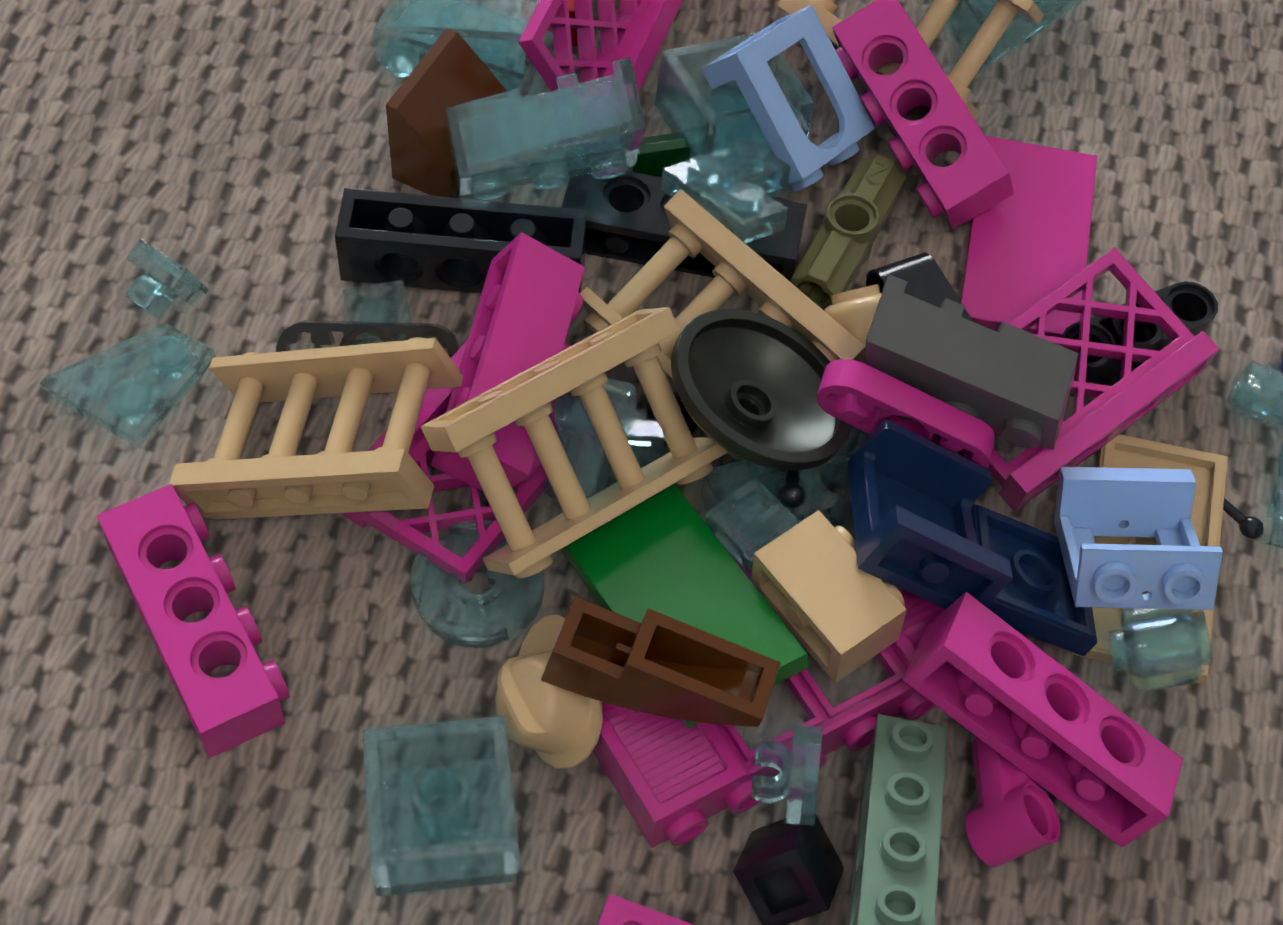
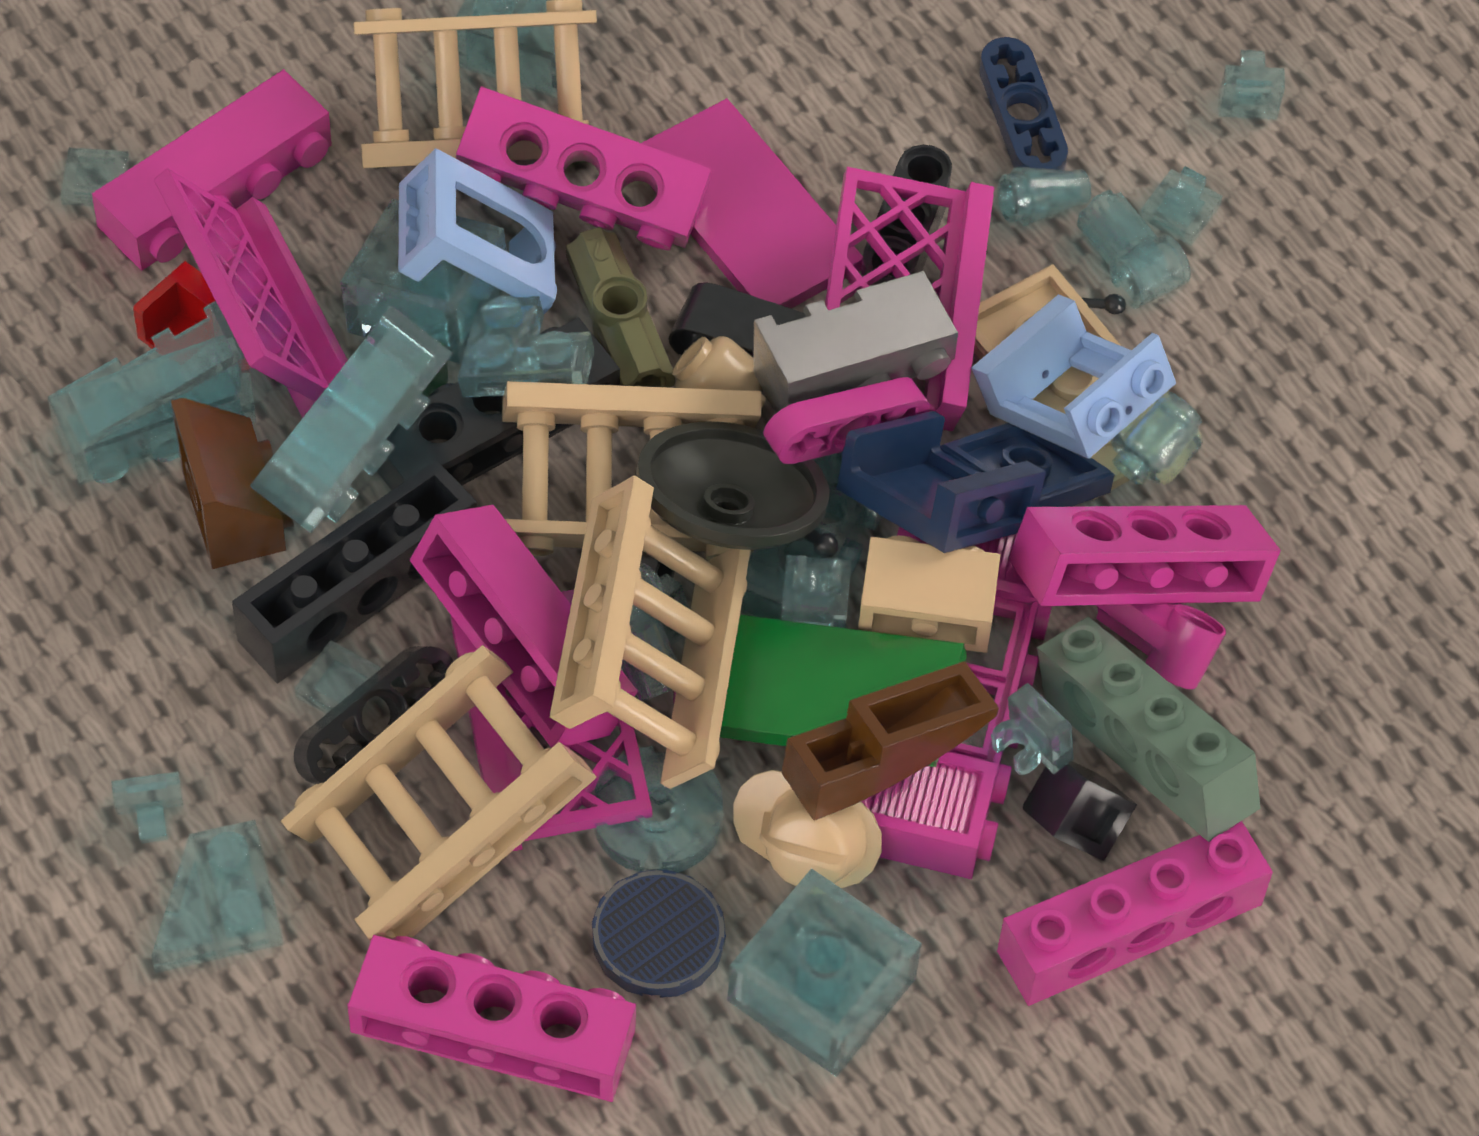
camera: 45 degrees left, 0 degrees up
none -> tile [592,869,726,998]

